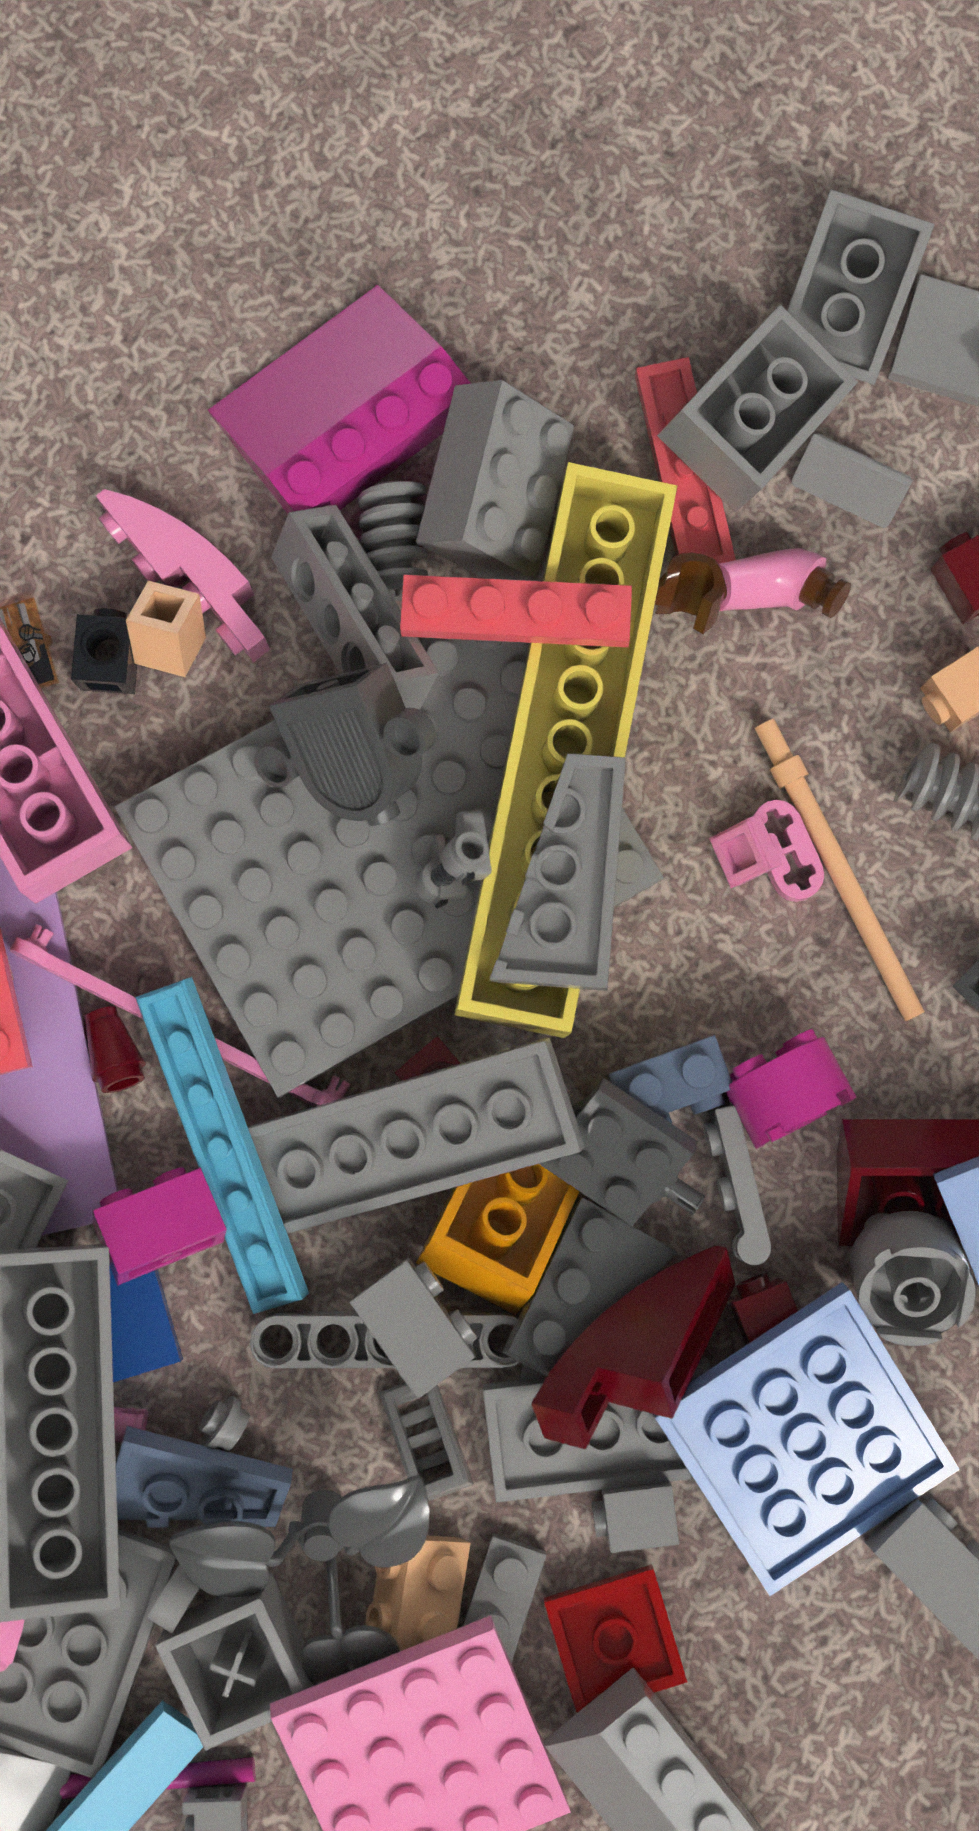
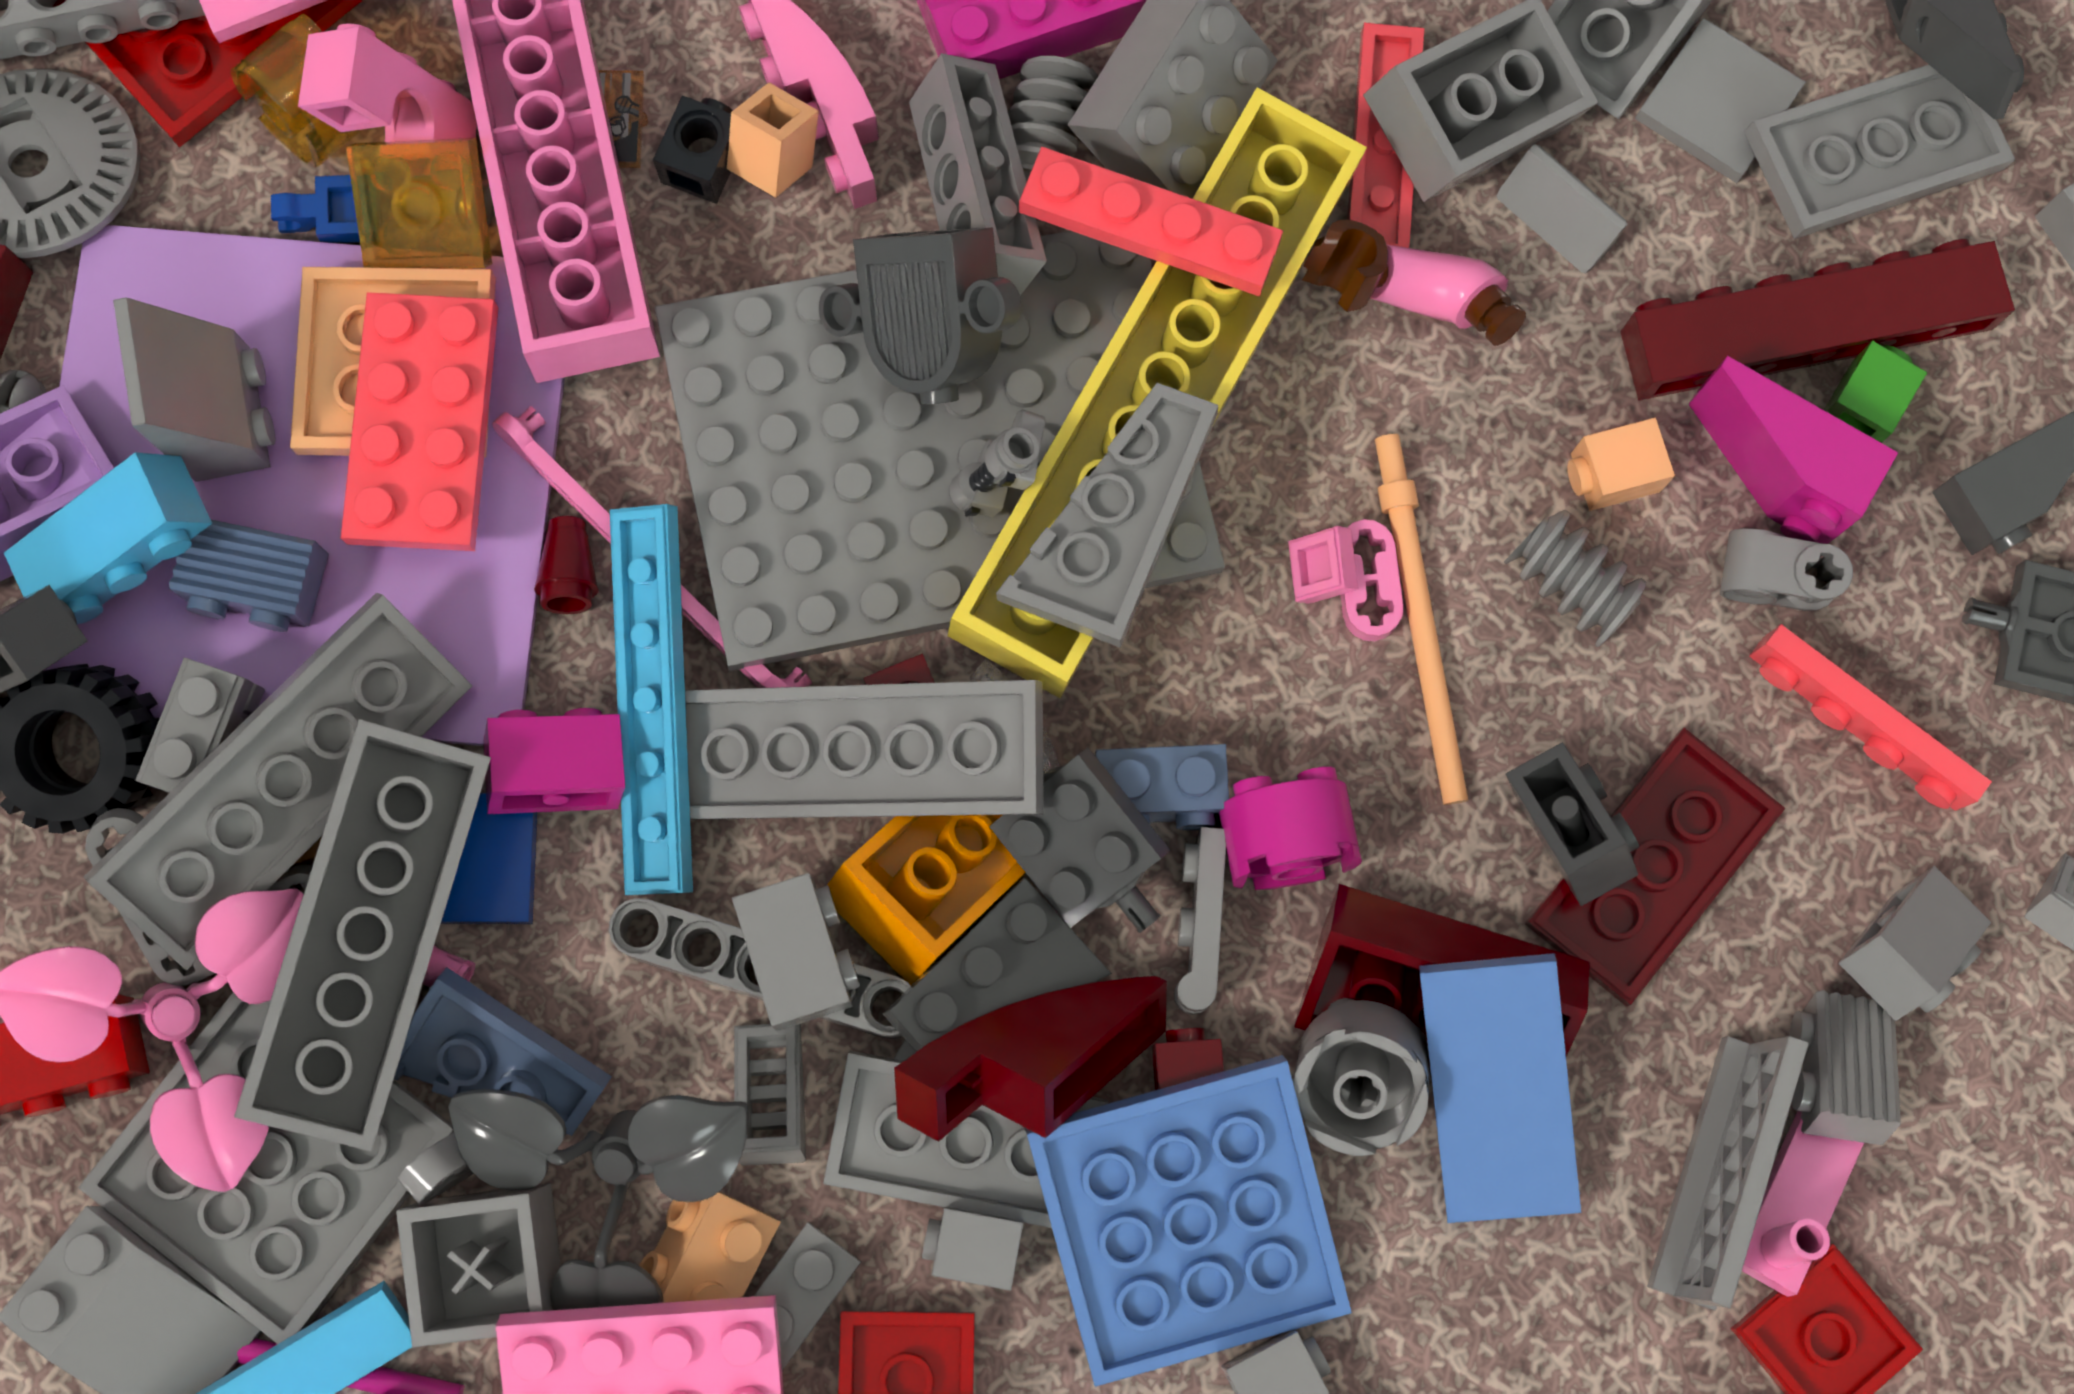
camera: 15 degrees right, 5 degrees down
light grey plate [199,1396,250,1452] -> none

